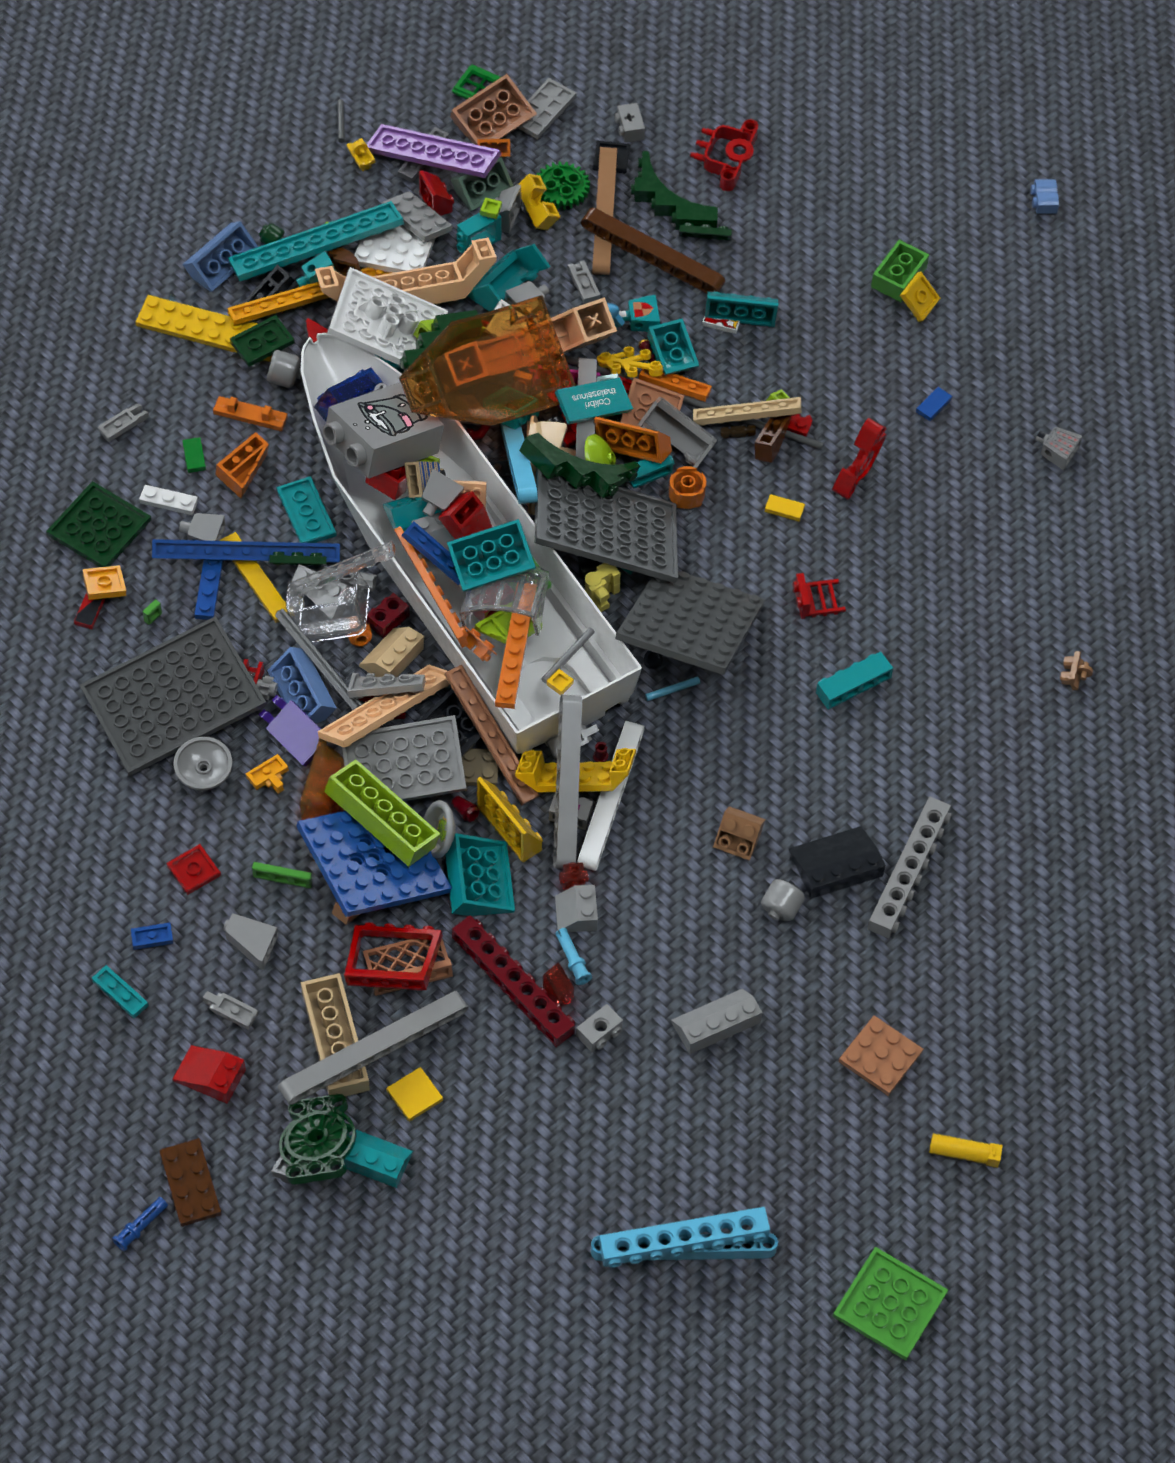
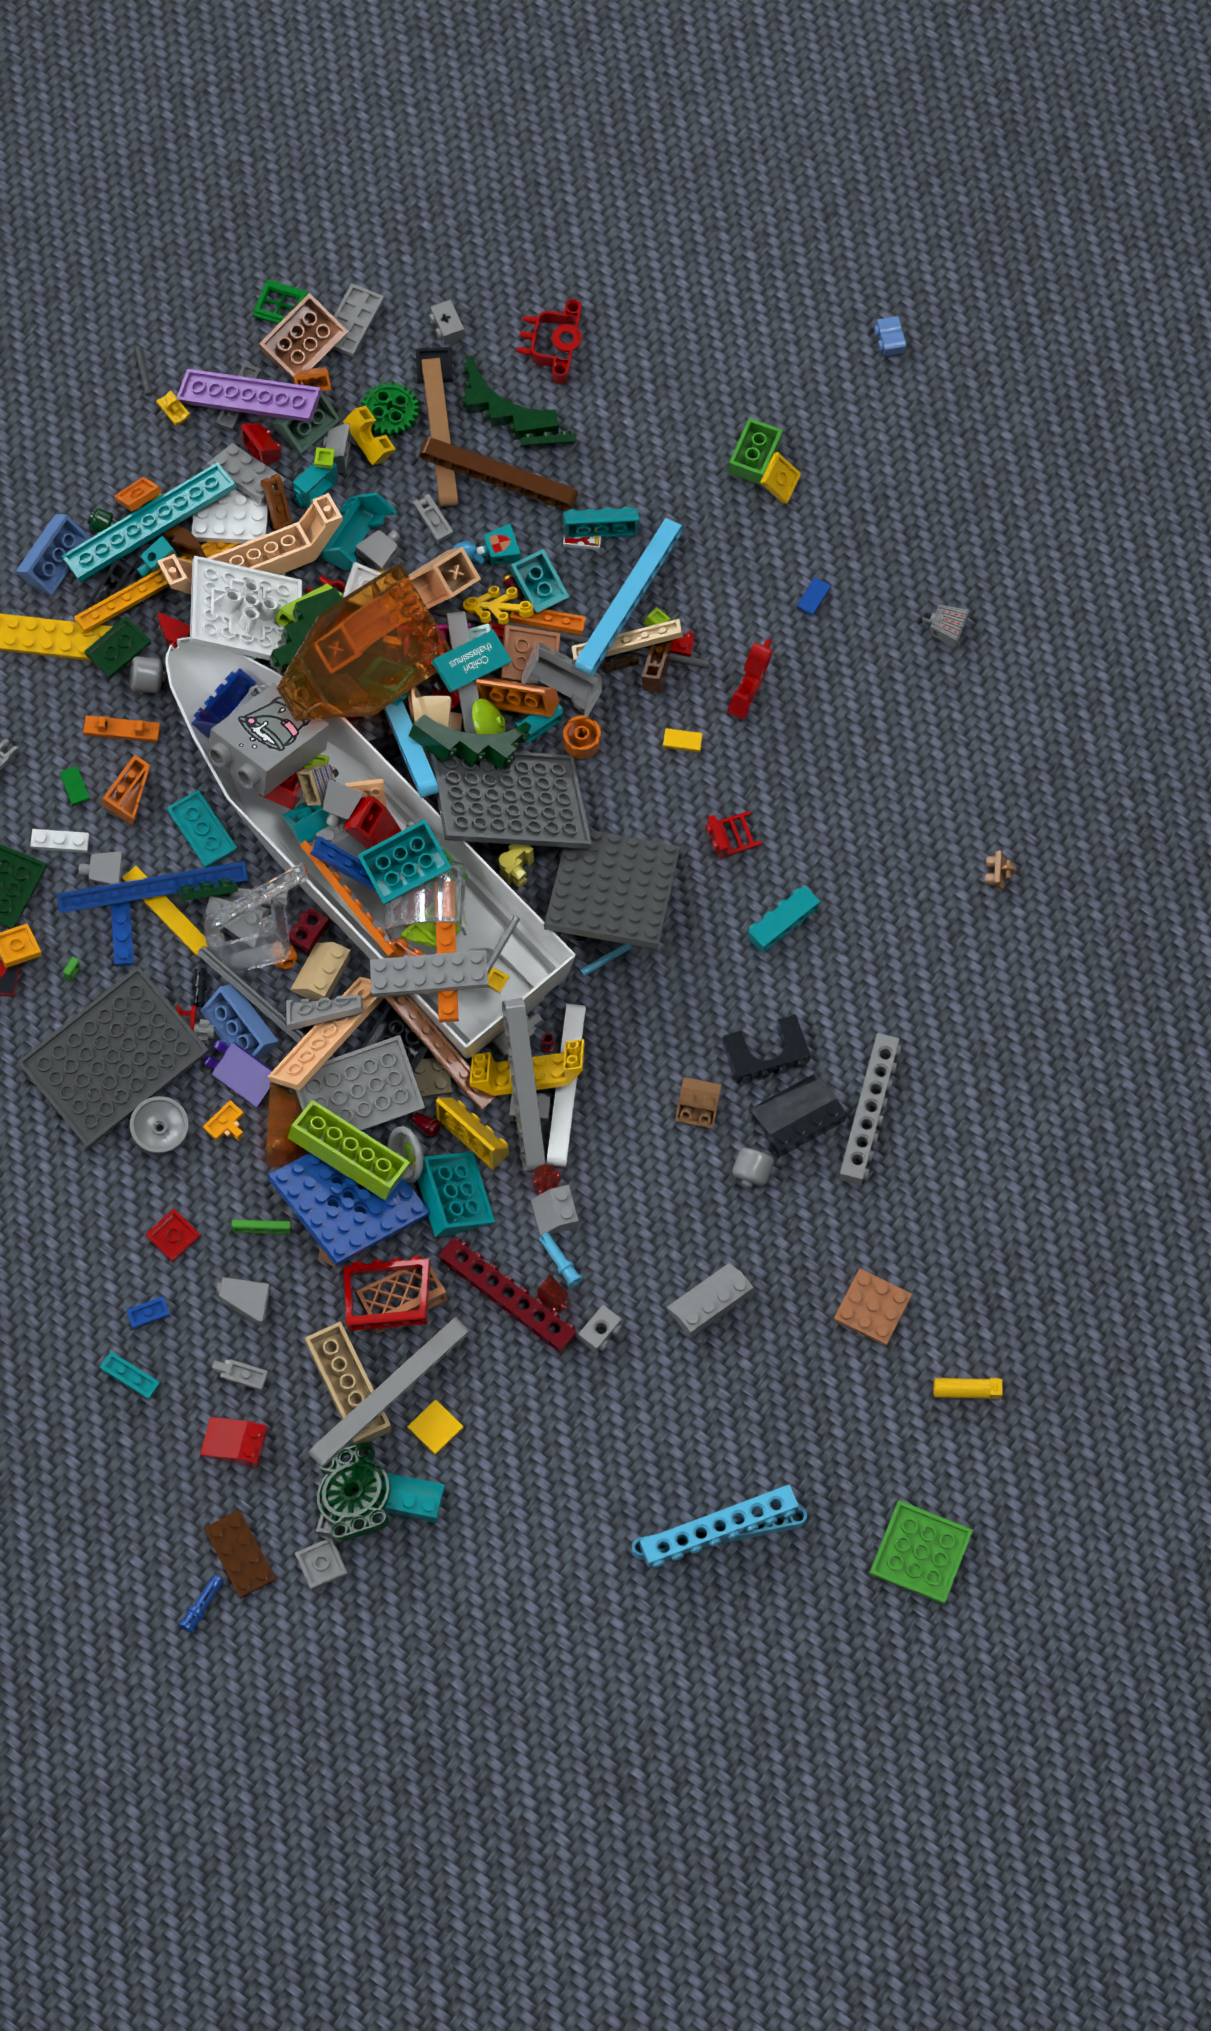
camera: 10 degrees left, 10 degrees up
none -> orange plate [114,477,162,512]
none -> black pin [192,967,207,1007]
none -> dark orange plate [260,474,292,529]
none -> light grey plate [295,1537,348,1590]
none -> light grey plate [370,950,489,997]
none -> medium azure beam [574,518,683,676]
none -> black arch [722,1014,811,1084]

